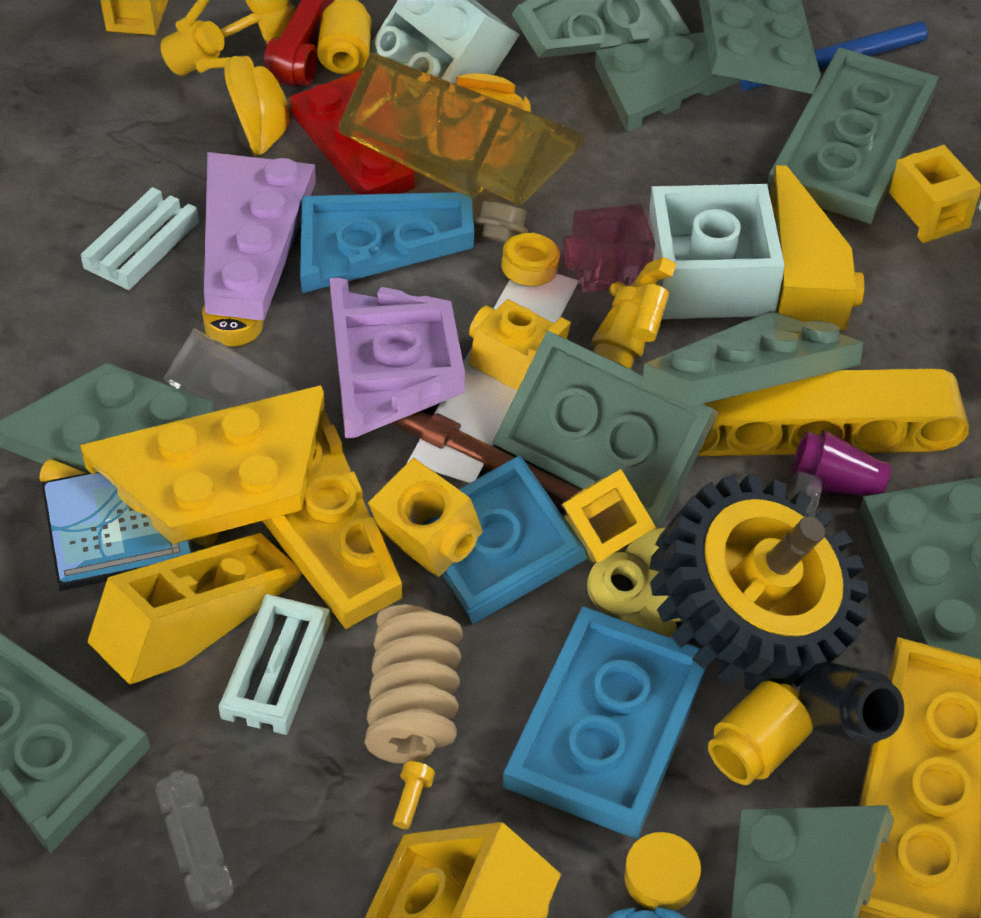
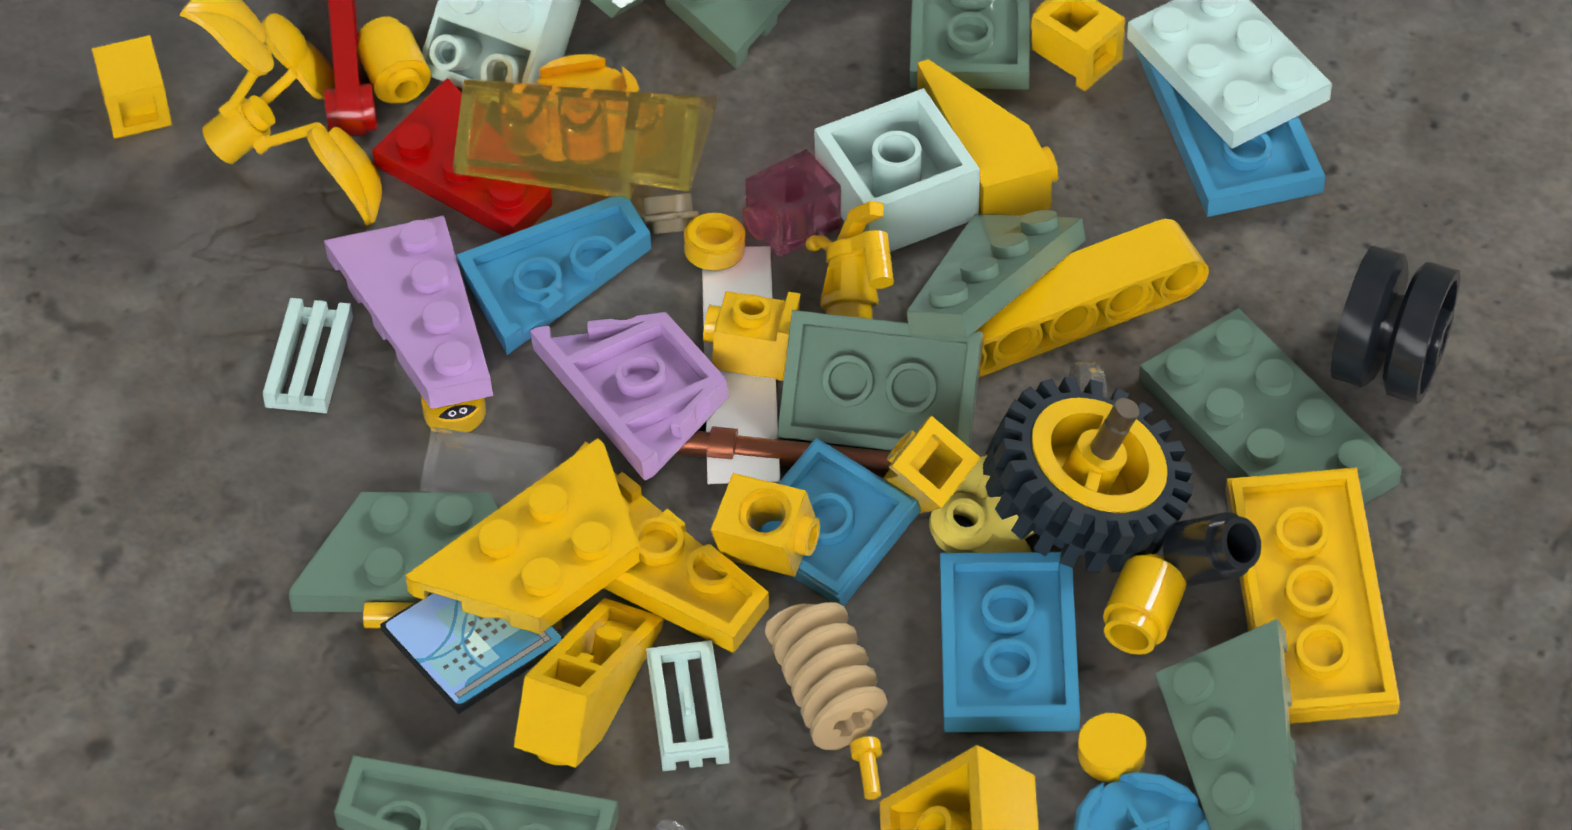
camera: 20 degrees left, 0 degrees up
magenta cone [791,430,891,496] -> none

